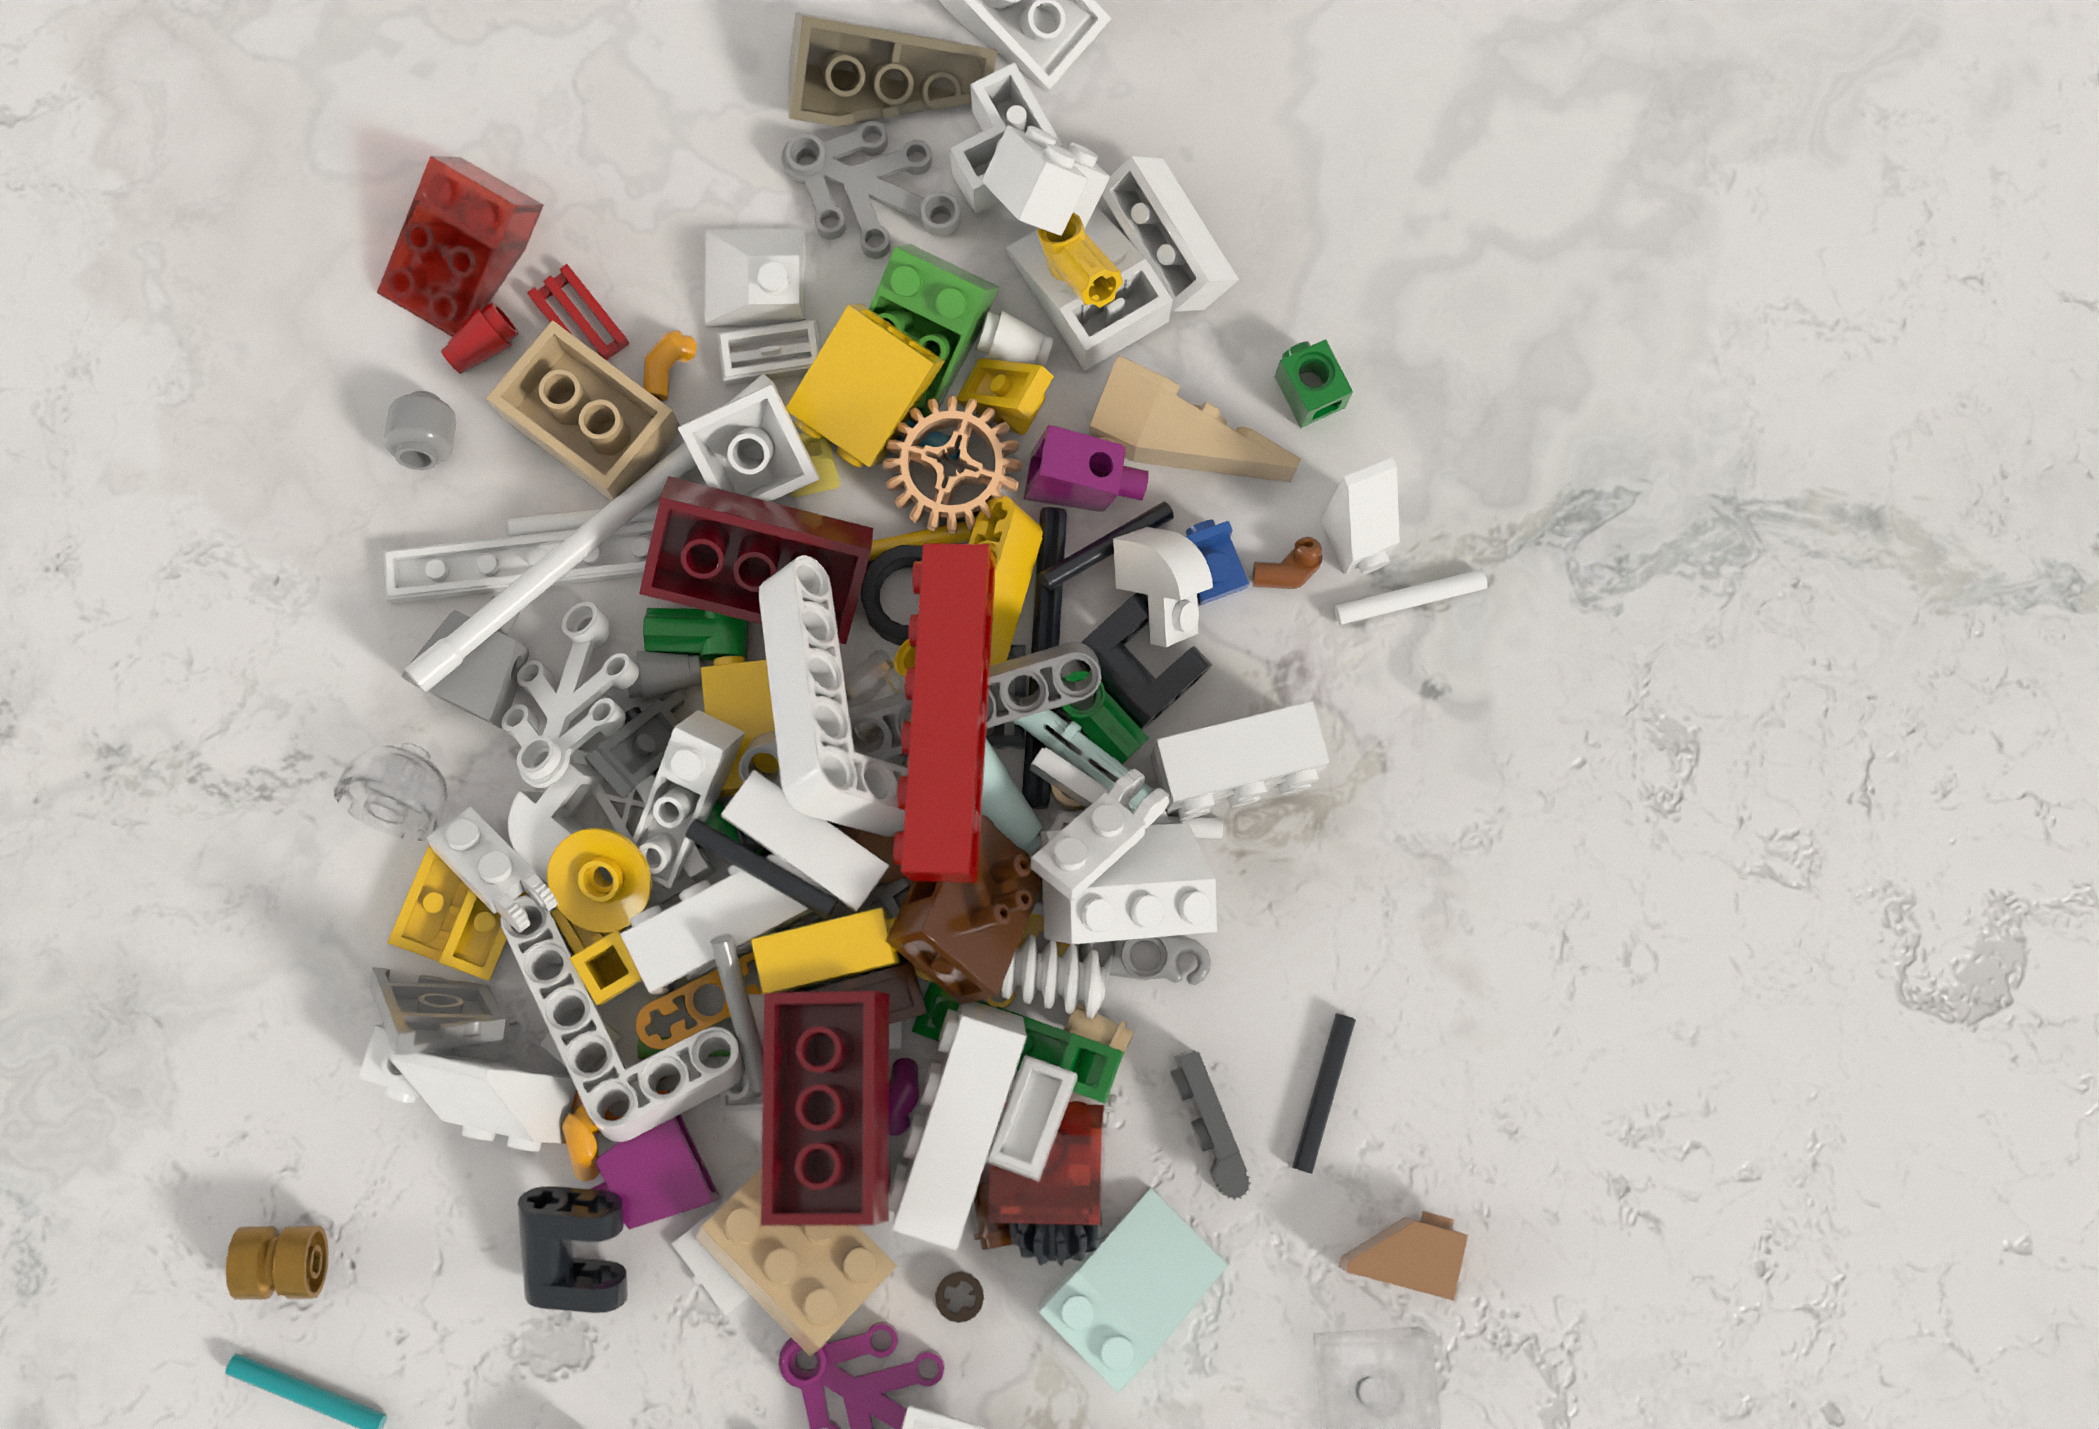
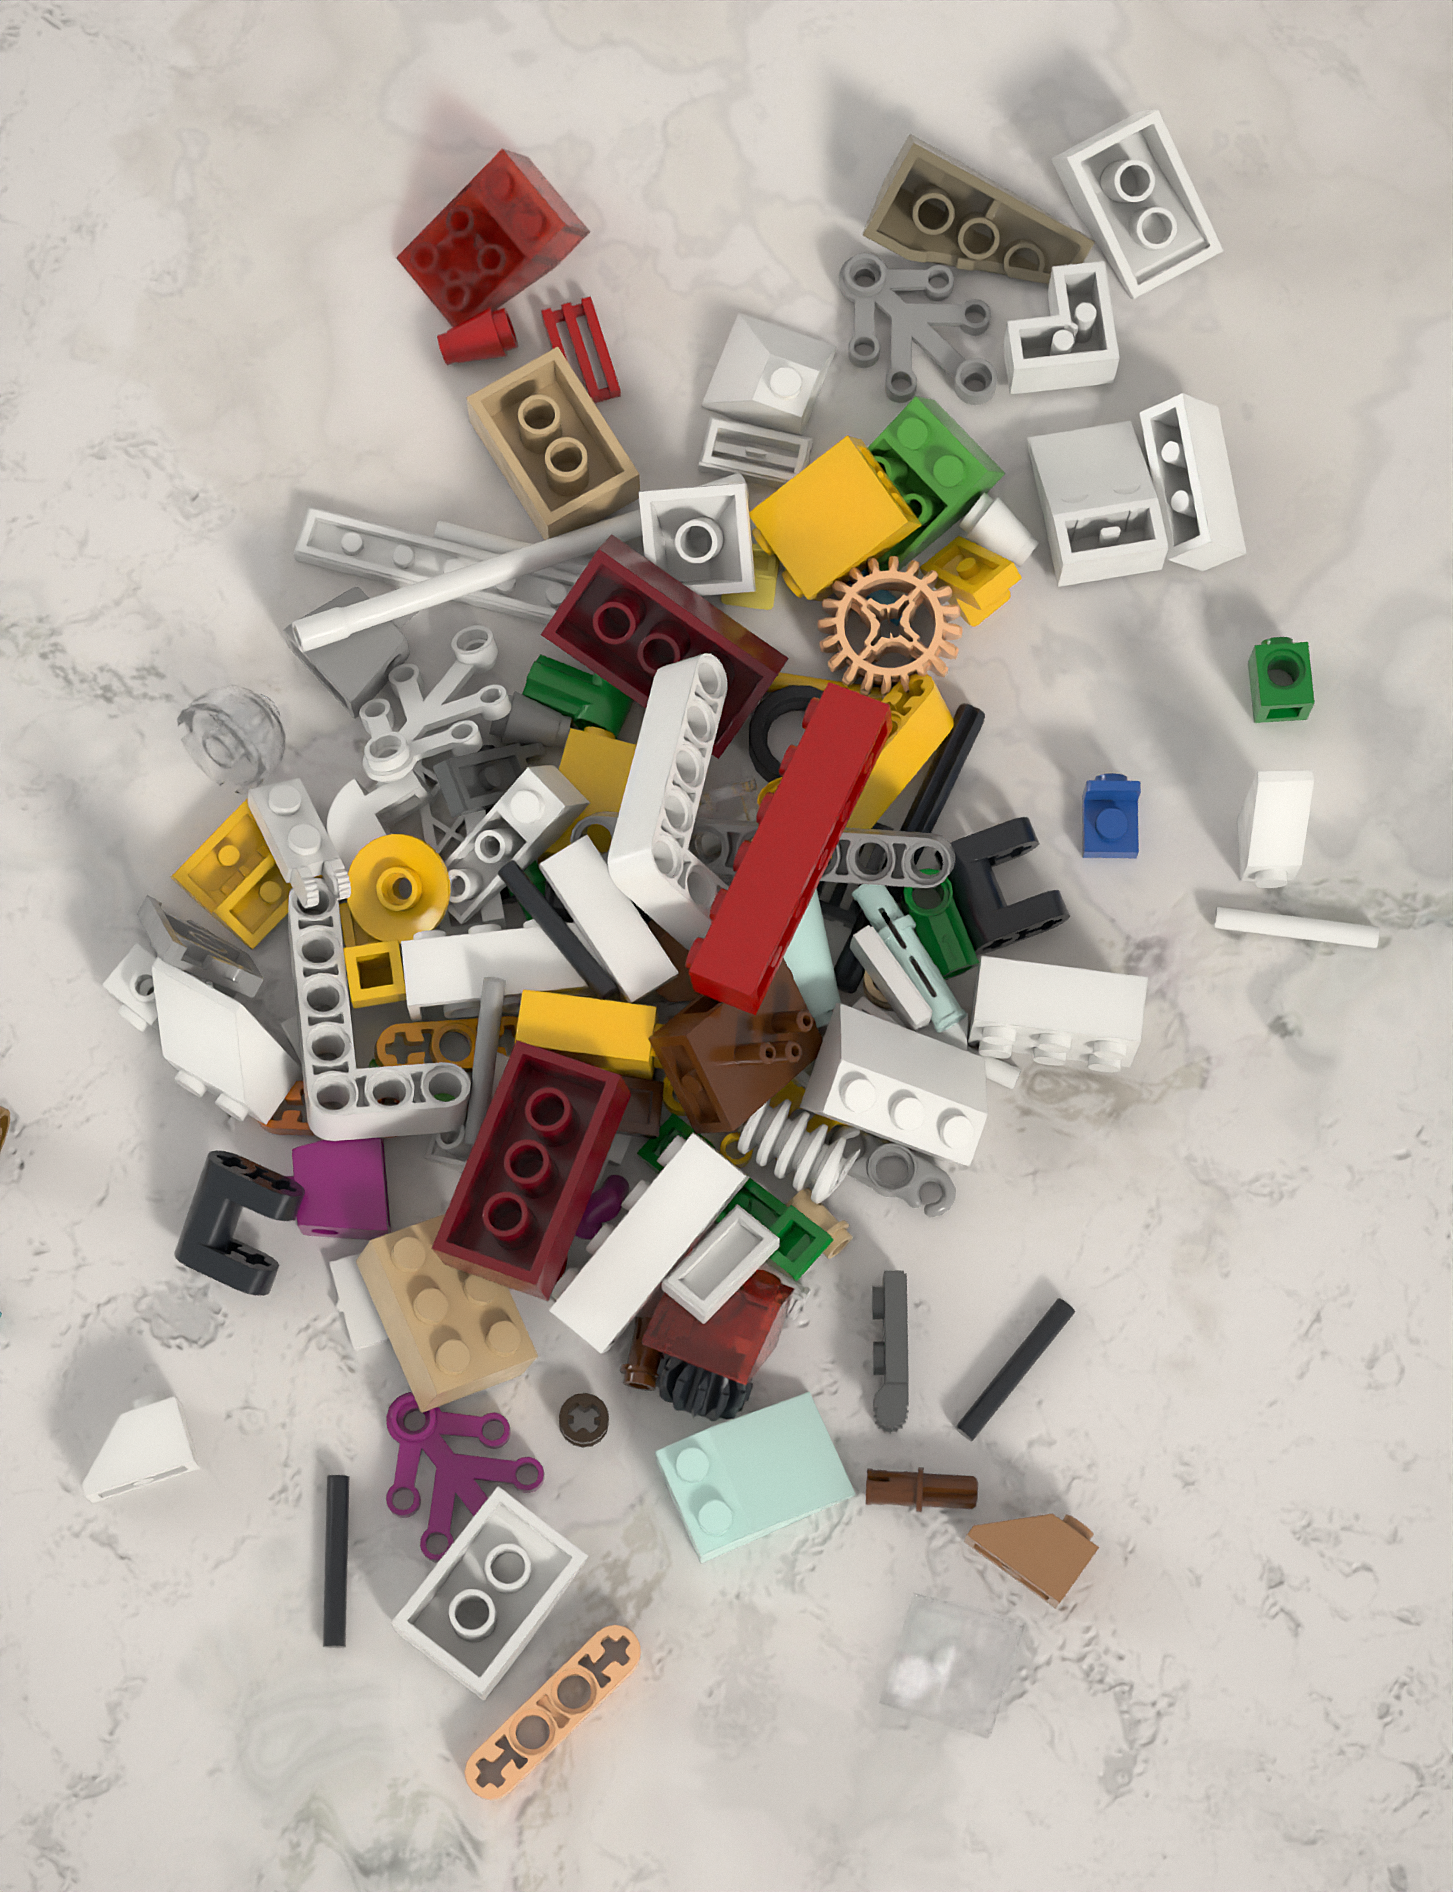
camera: 25 degrees right, 5 degrees down
light grey head [384,391,456,470] -> none
light orange arm [562,1105,600,1182] -> none
light orange arm [643,331,697,401] -> none
white brick [982,125,1110,236] -> none
magenta torso [1023,425,1149,512] -> none
white hinge [1031,769,1171,901] -> none
yellow piece [1038,213,1123,308] -> none
black bar [1038,501,1174,591] -> none
tan wedge [1089,355,1301,482] -> none
white brick [1113,527,1213,647] -> none
dark orange arm [1252,537,1323,589] -> none
none -> reddish brown axle [865,1467,978,1512]

